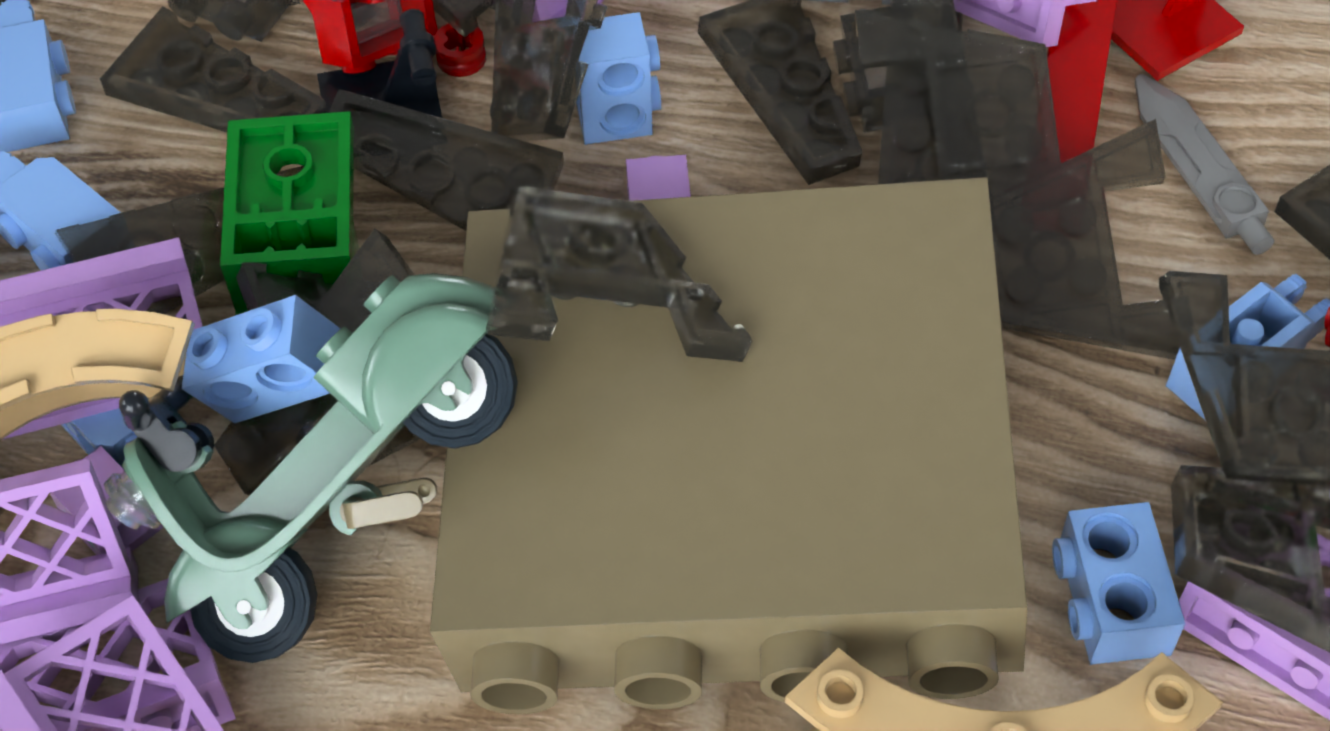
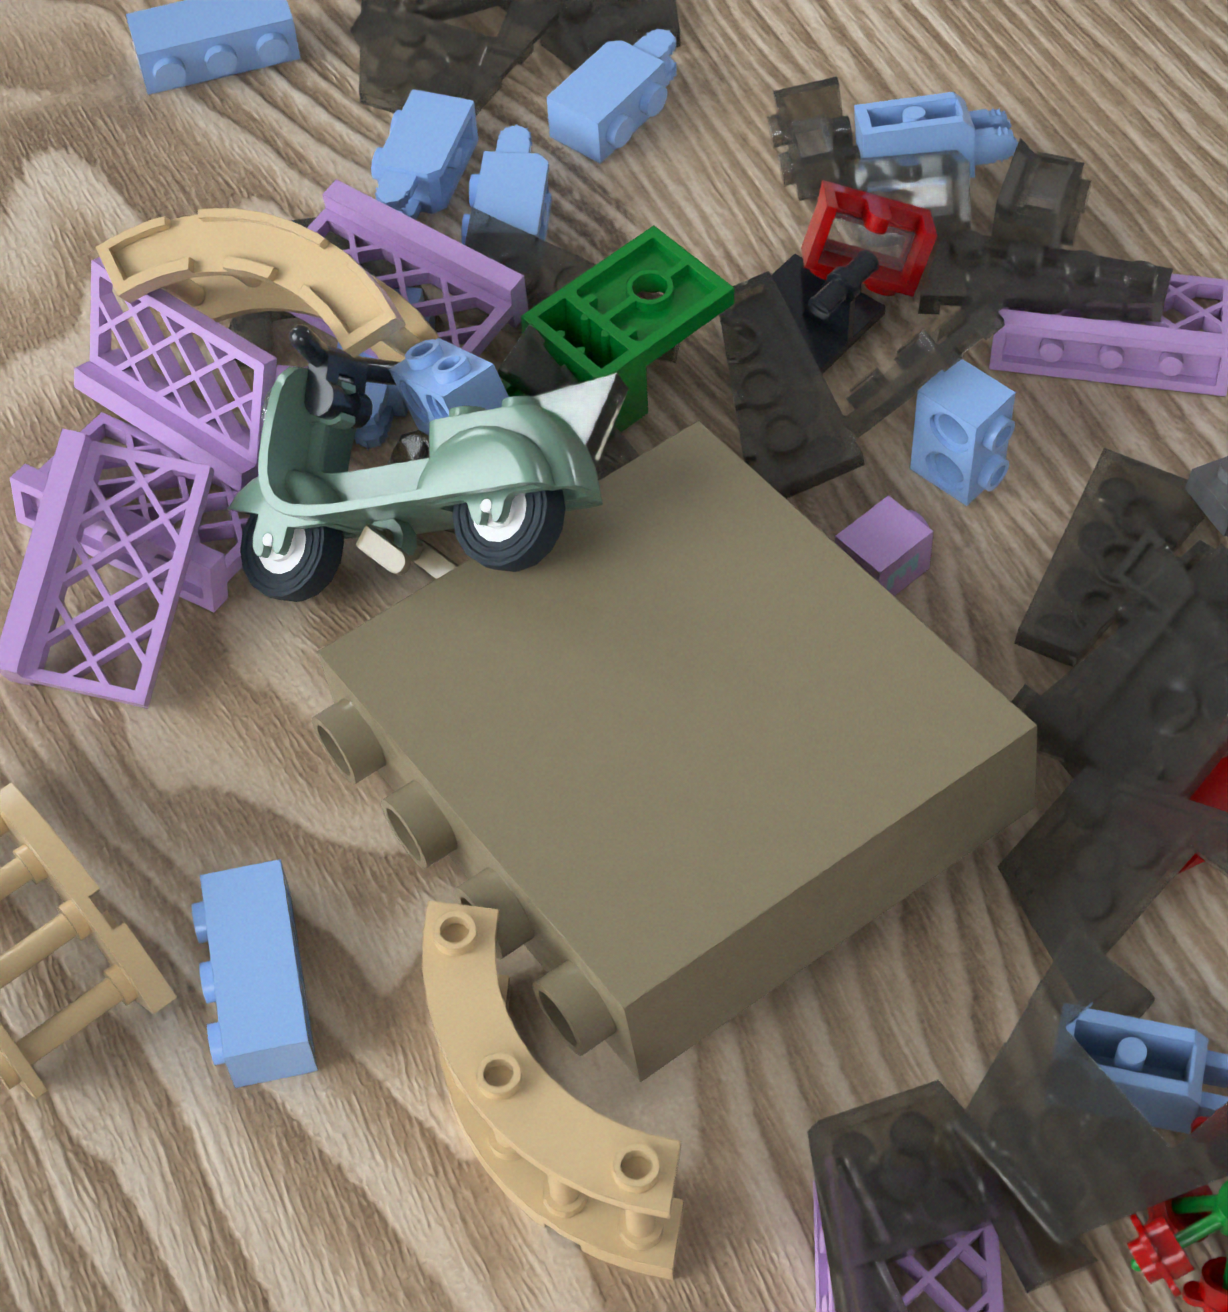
camera: 55 degrees right, 0 degrees up
clear smoke wing [100,6,328,132] -> none
red bush [434,21,487,77] -> none
clear smoke wing [486,186,753,362] -> none
light blue brick [1052,502,1185,665] -> none

